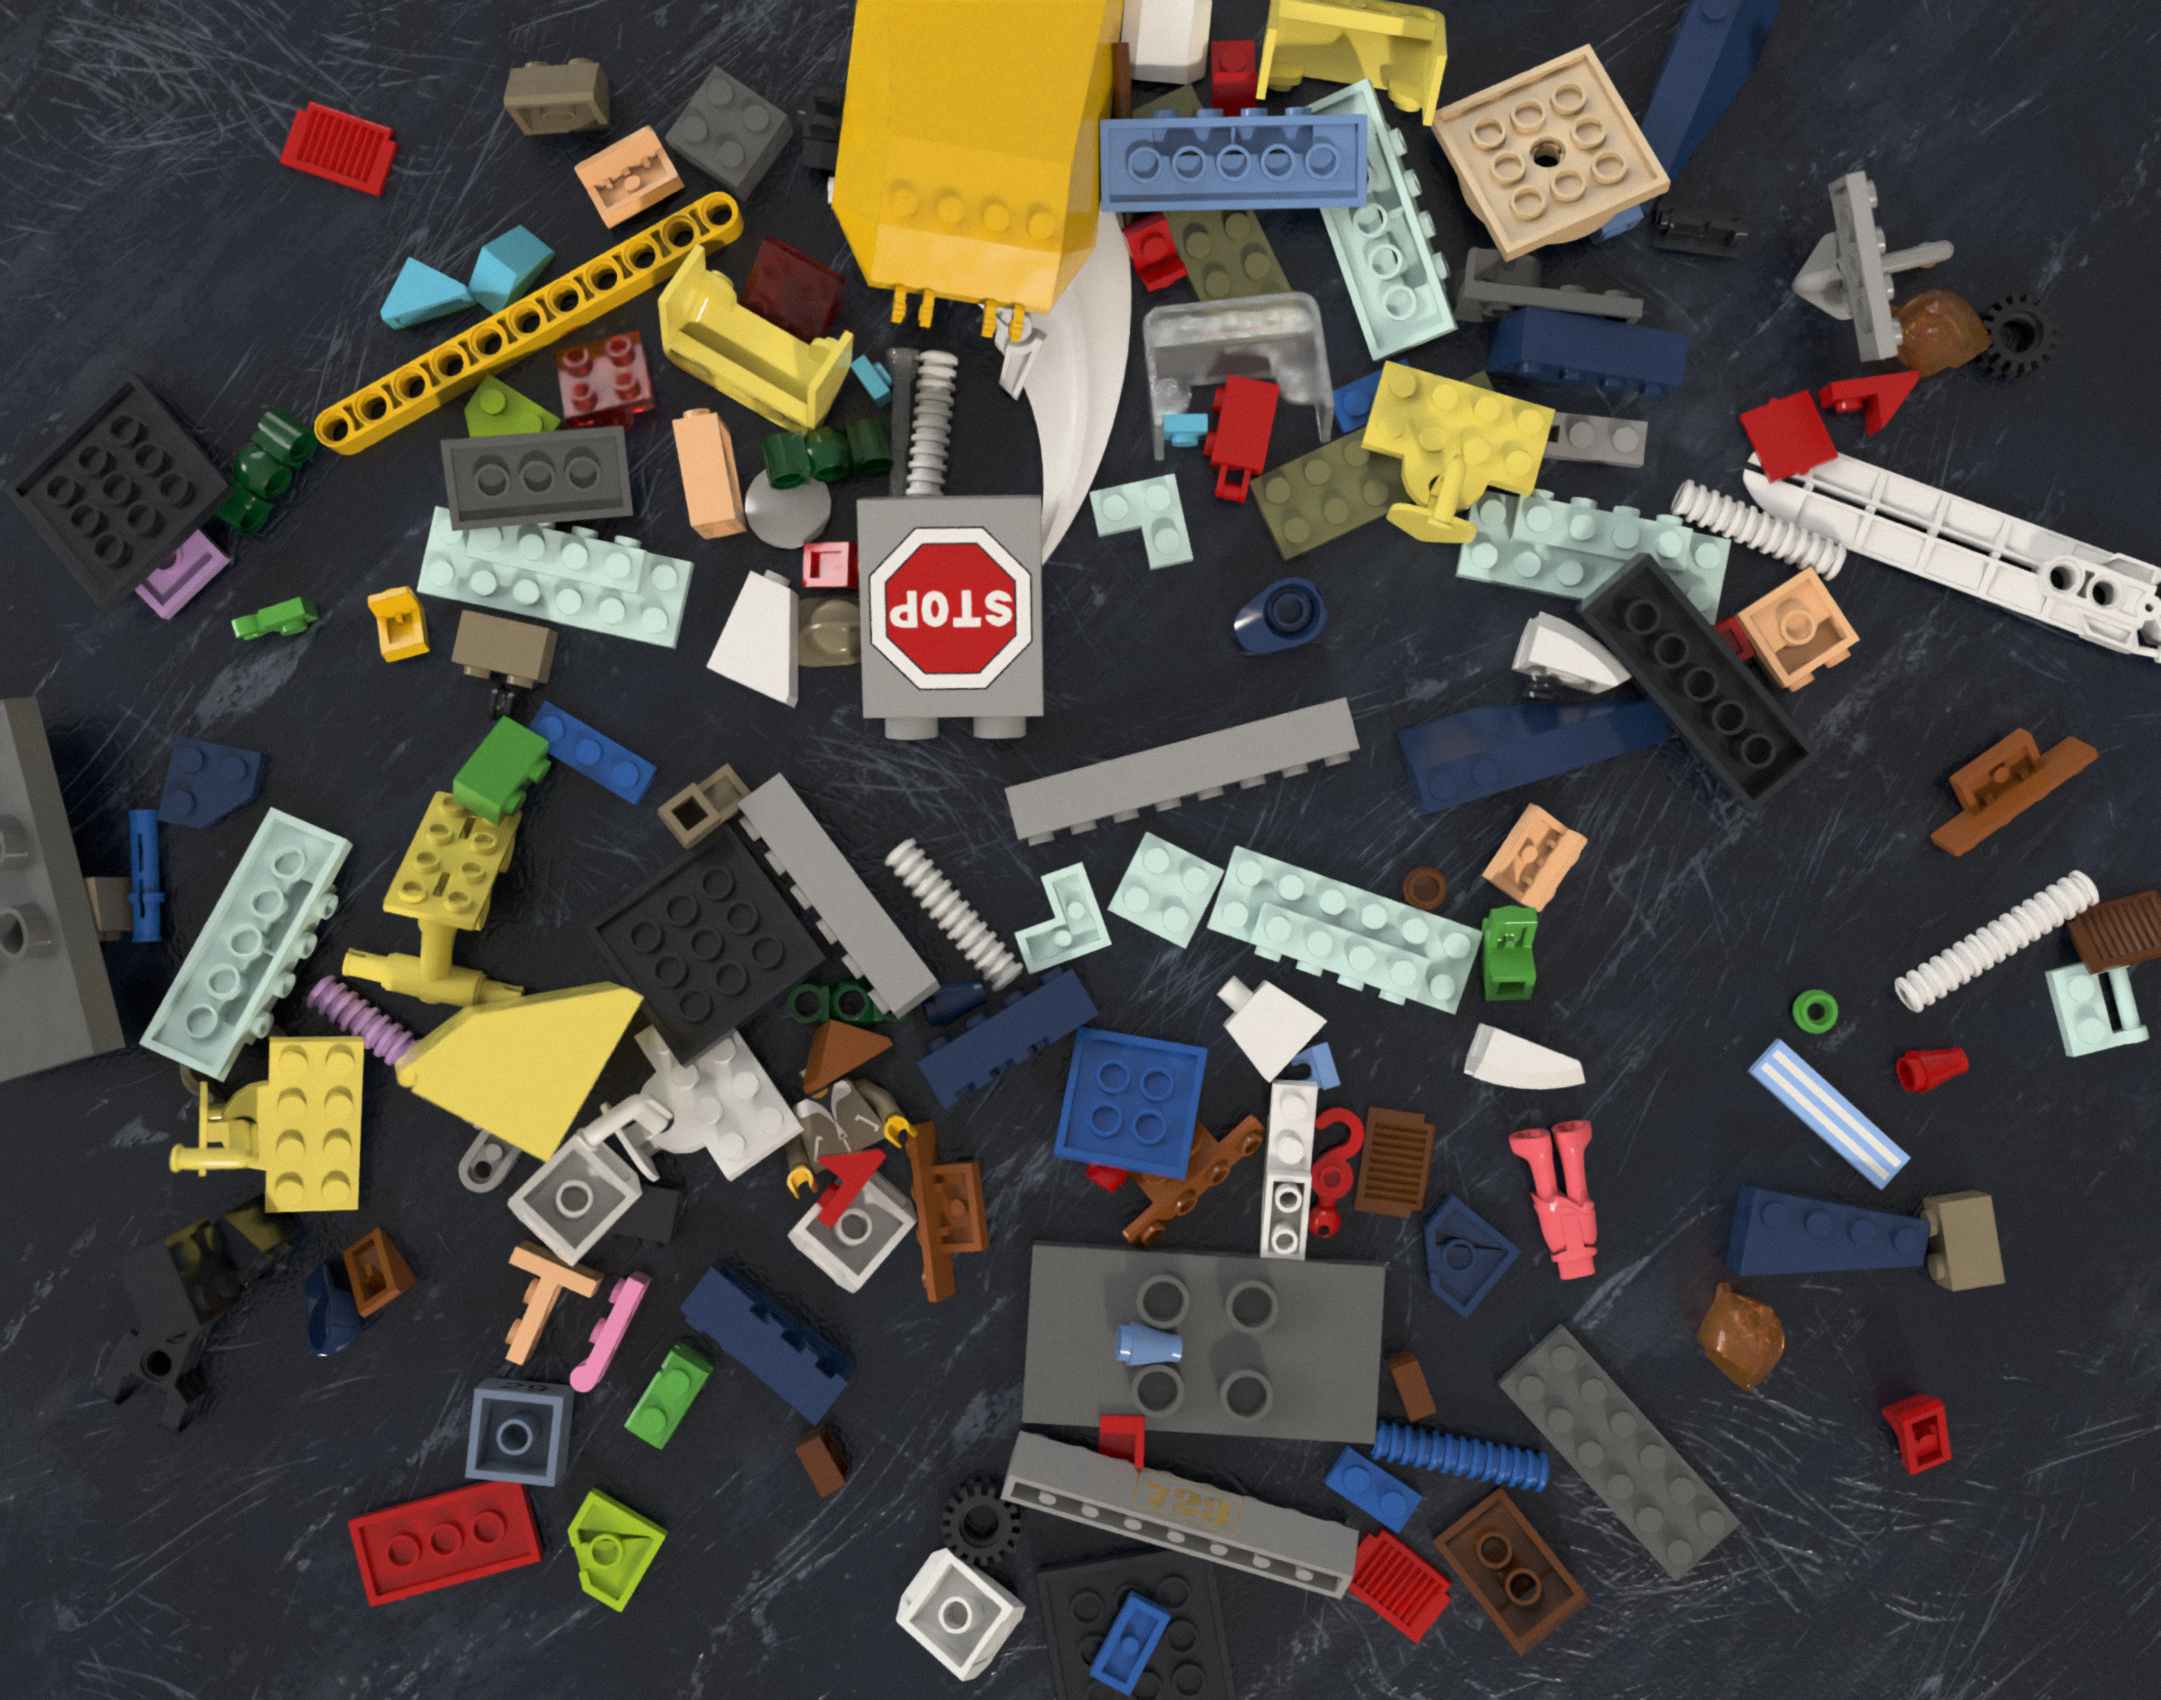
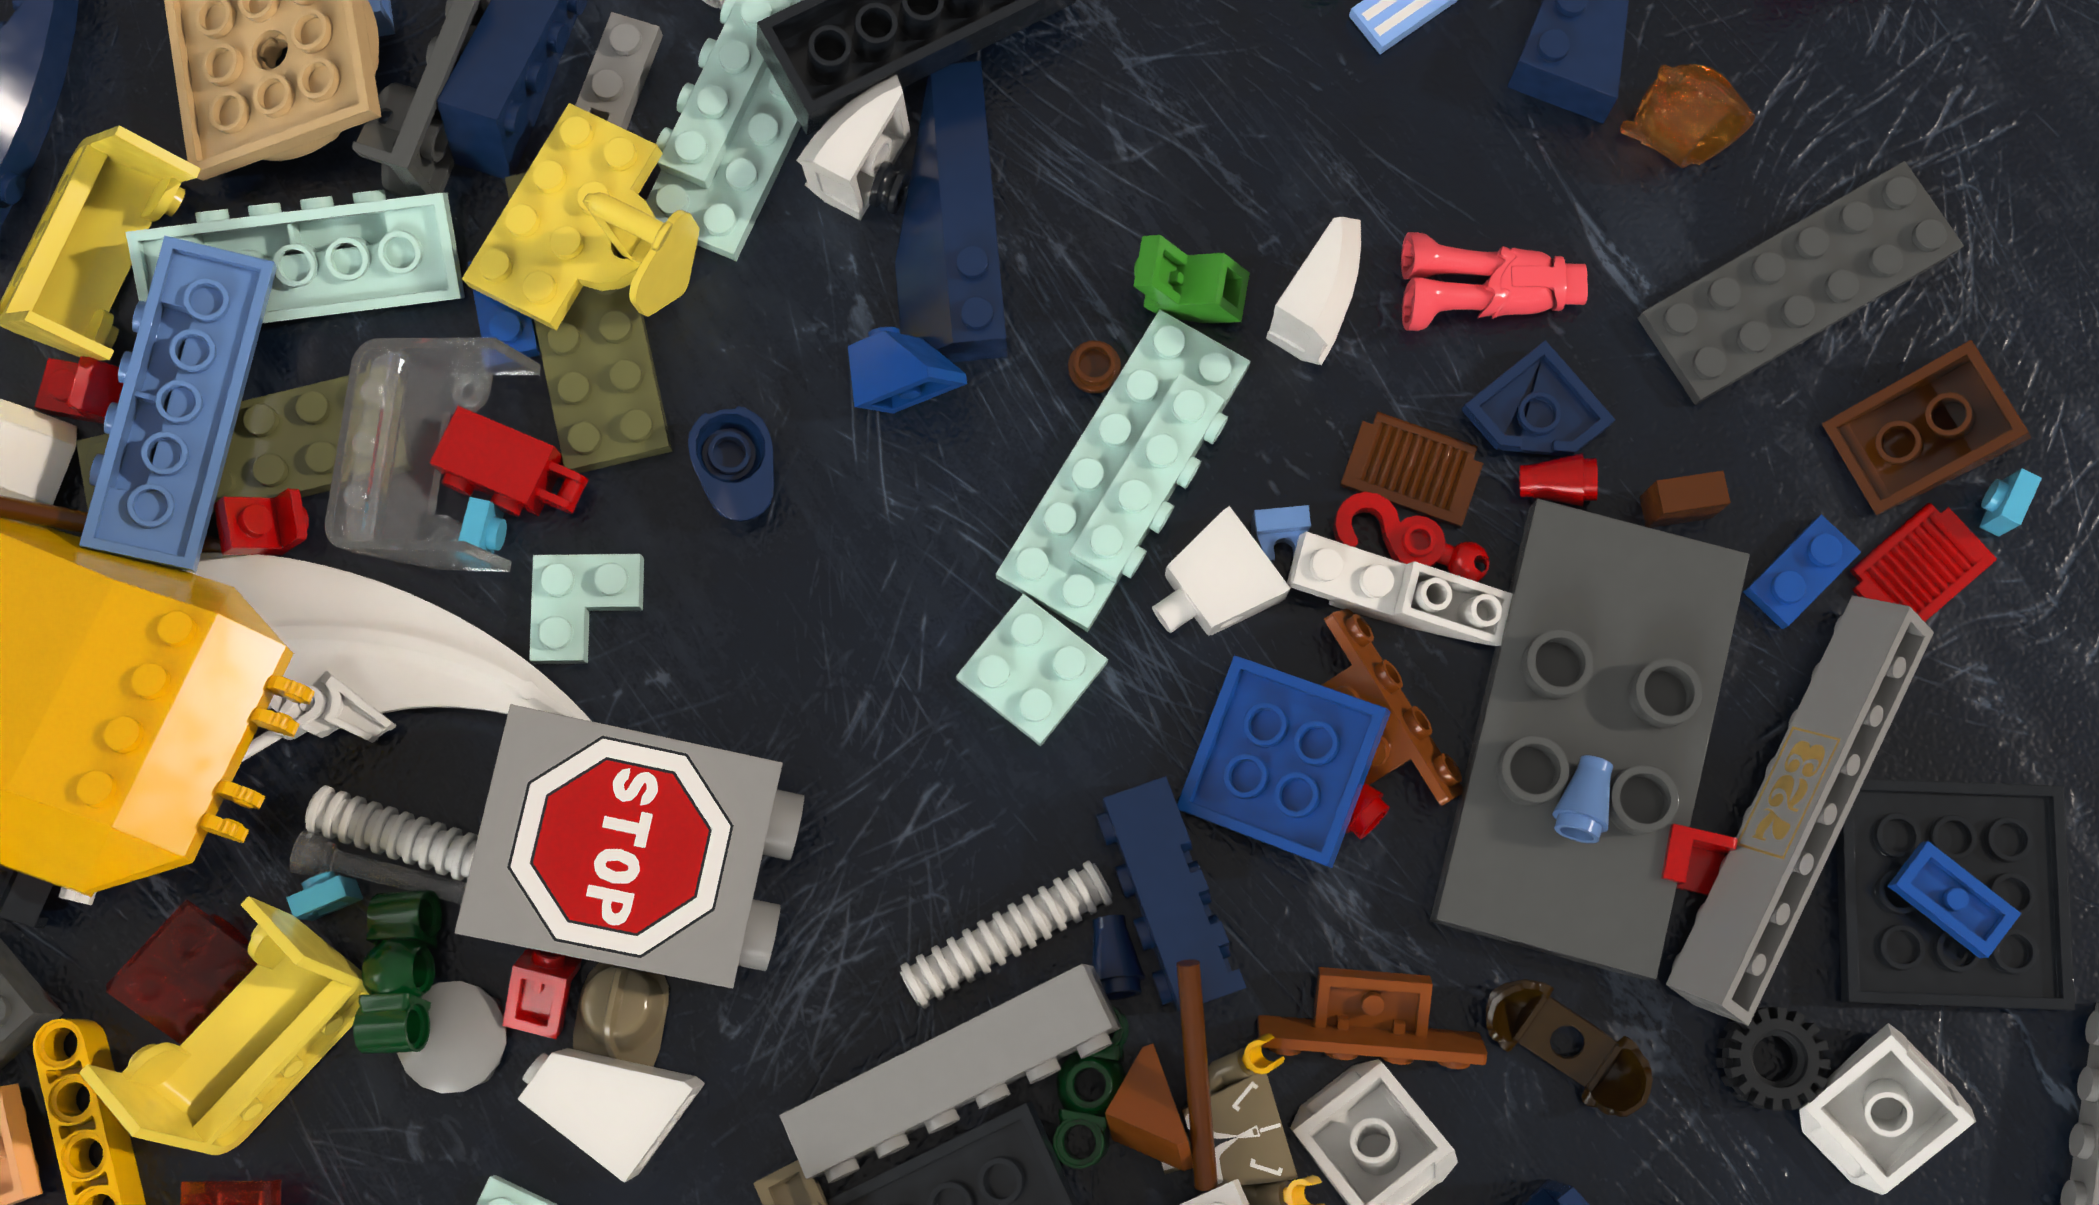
camera: 70 degrees left, 10 degrees down
light nougat window [672,408,748,539] -> none
red slope [816,1148,887,1228] -> none
light grey brick [1005,697,1360,846] -> none
light aqua plate [1014,862,1112,974] -> none
blue piece [1369,1419,1550,1493] -> none
light nougat bracket [1482,803,1587,912] -> none
none -> blue slope [848,327,967,414]
none -> reddish brown bar [1176,959,1218,1191]
none -> dark brown piece [1486,979,1653,1117]
none -> red cone [1519,453,1598,507]
none -> medium azure plate [1979,468,2042,537]

